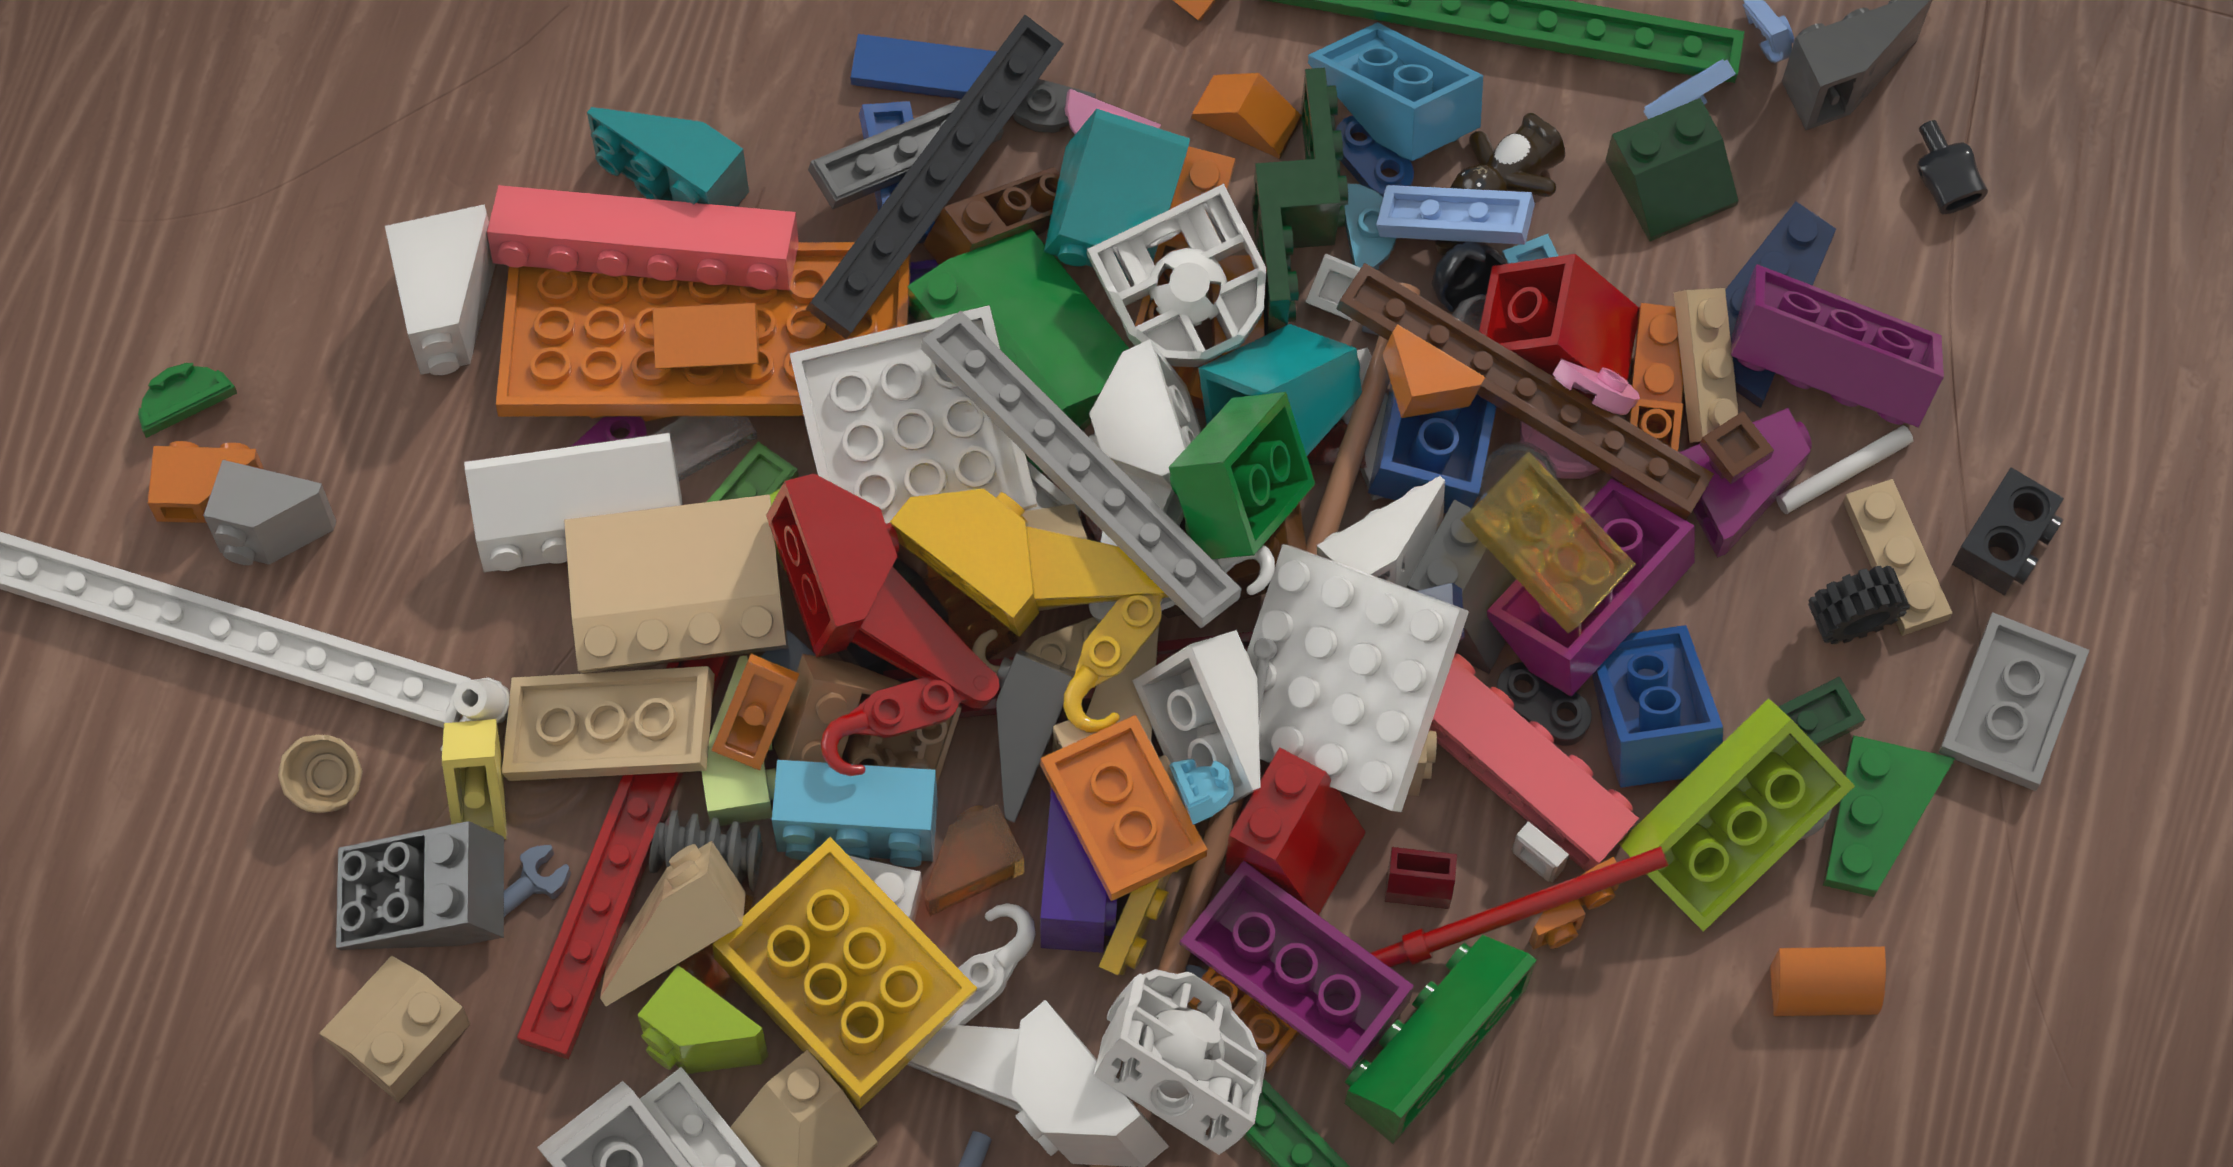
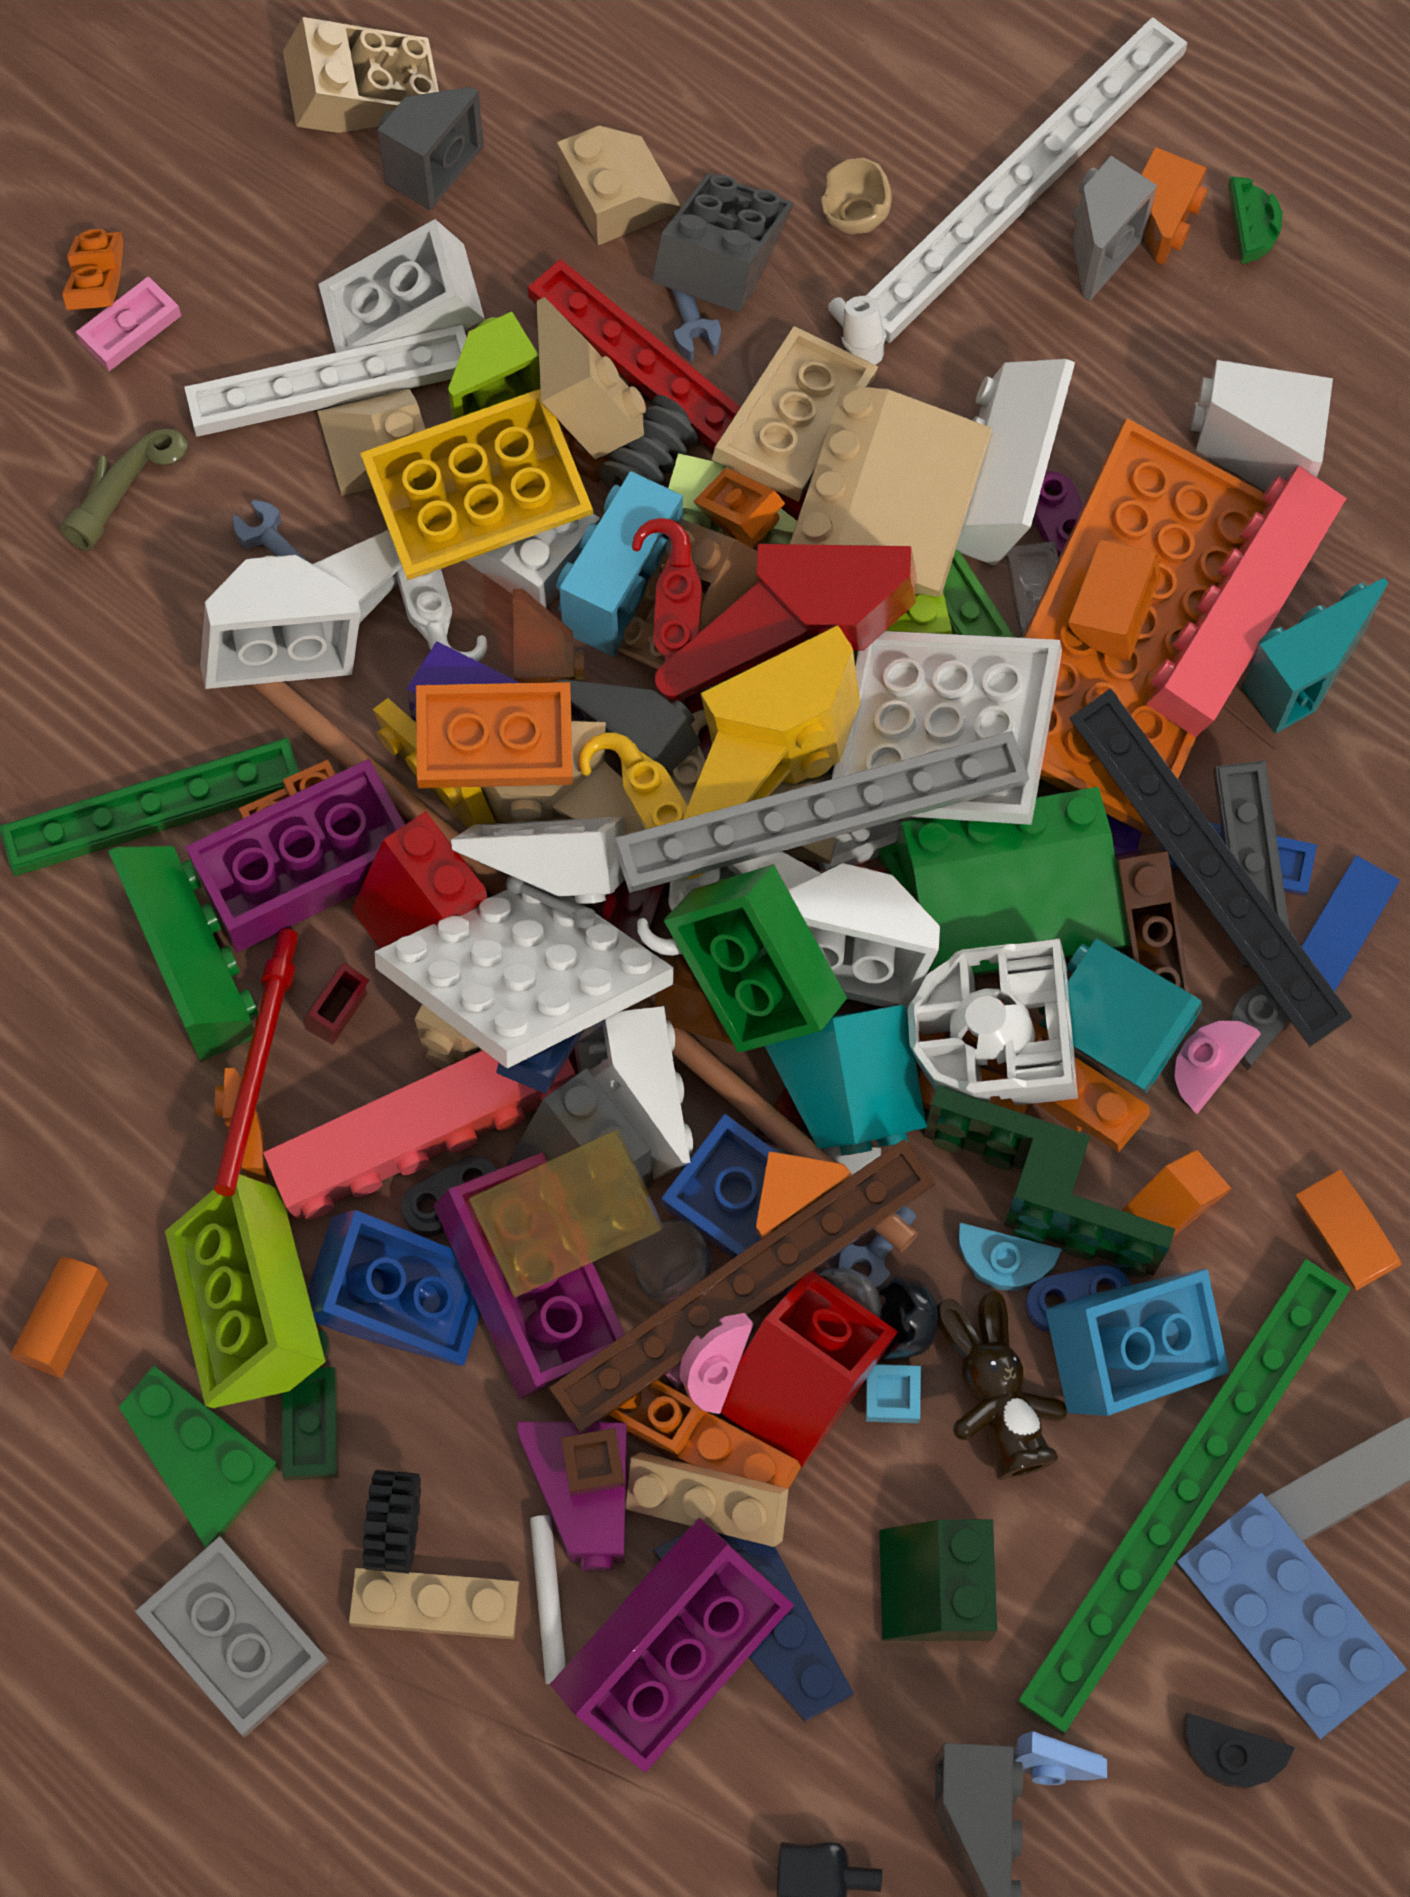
camera: 115 degrees right, 0 degrees up
light yellow slope [442,719,507,840] -> none
white connector [1094,969,1266,1155] -> none
medium azure plate [1169,759,1234,824] -> none
white plate [1306,254,1361,321] -> none
light blue plate [1376,185,1535,245] -> none
white tile [1512,821,1569,882] -> none
light blue plate [1643,59,1736,119] -> none
black brick [1952,467,2064,596] -> none

